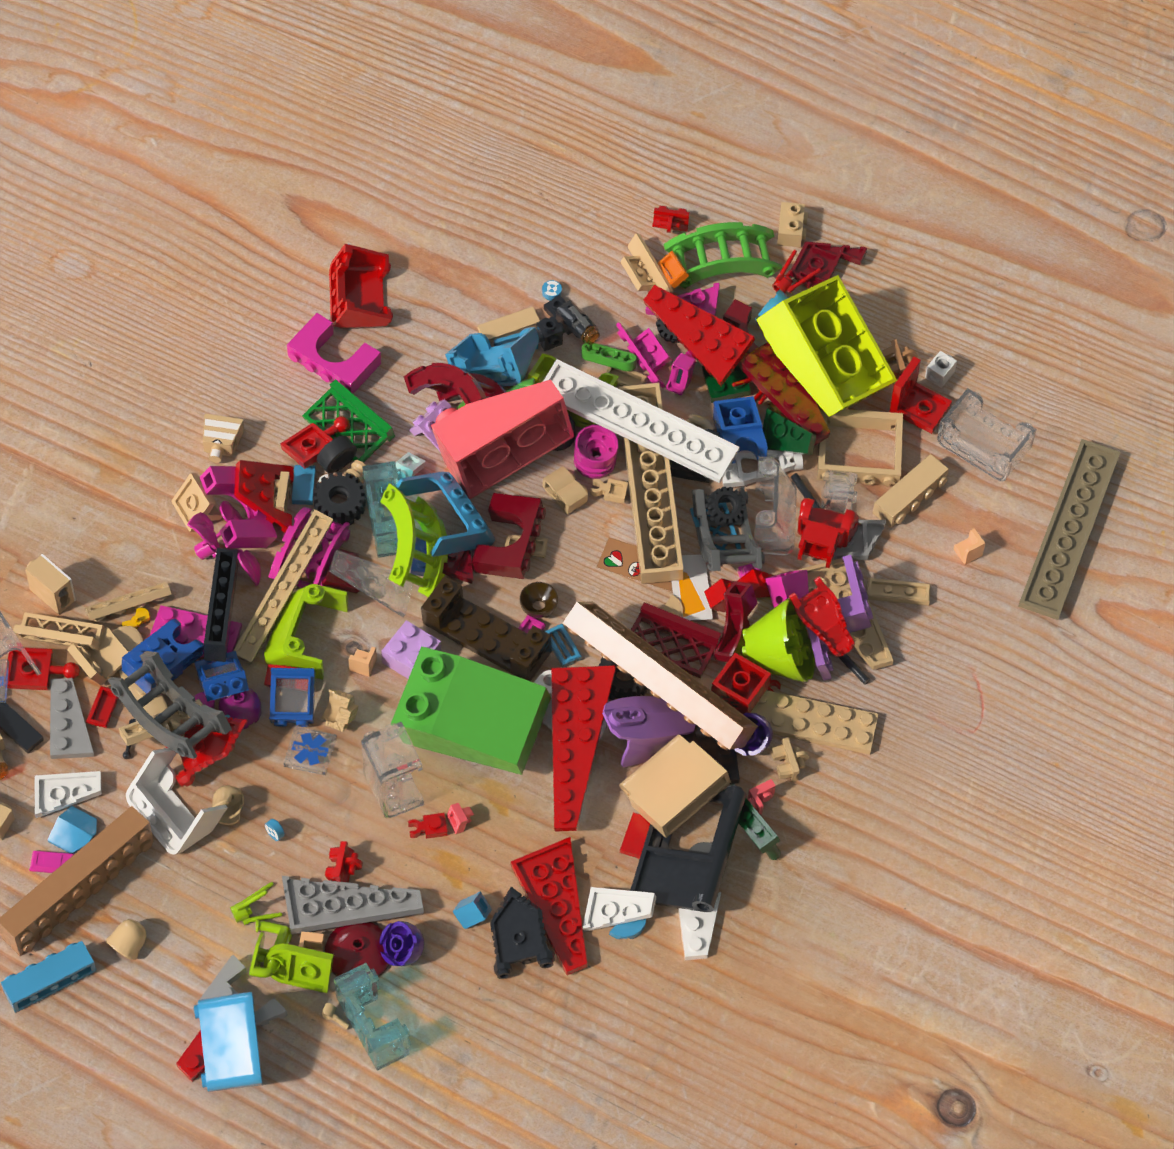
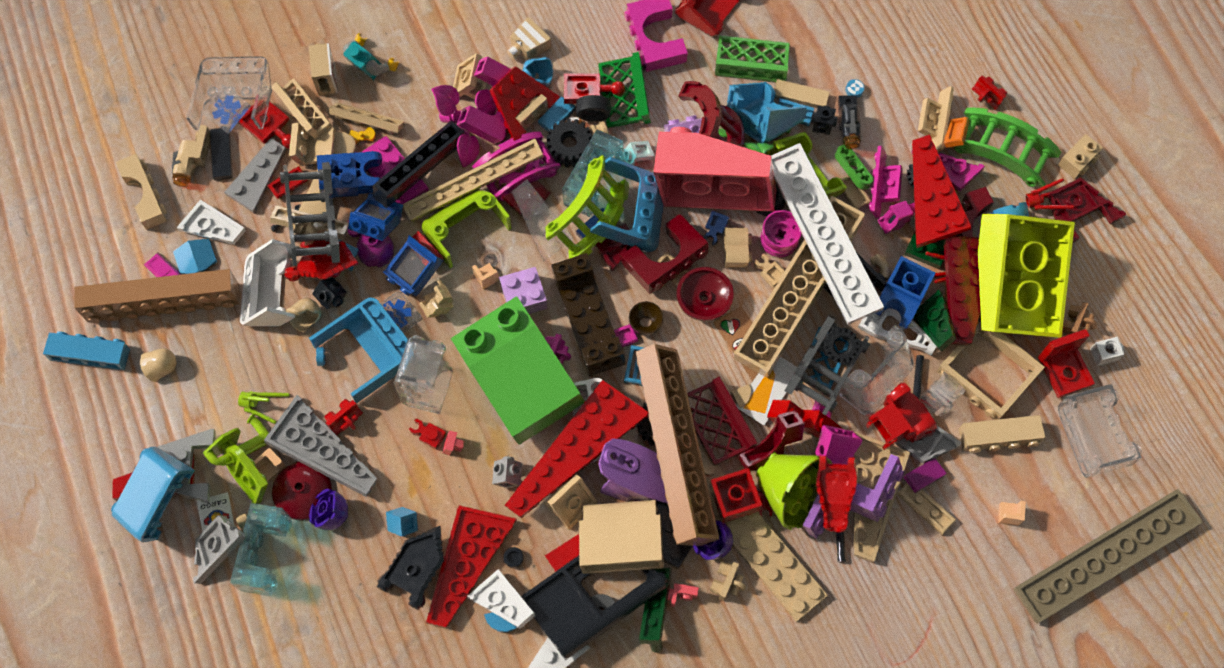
camera: 40 degrees right, 10 degrees up
none -> light grey wing [193,515,246,584]
none -> white sticker [197,492,234,532]
none -> dark azure windscreen [309,298,414,404]
none -> black brick [312,277,347,309]
none -> torso [343,33,399,80]
none -> light grey brick [492,456,522,489]
none -> black tile [503,547,524,569]
none -> dark azure hair [522,57,553,87]
none -> tan bracket [544,474,598,530]
none -> dark red dish [676,267,734,321]
none -> dark blue plate [703,211,730,246]
none -> bright green fence [715,35,790,82]
none -> magenta tile [903,458,947,493]

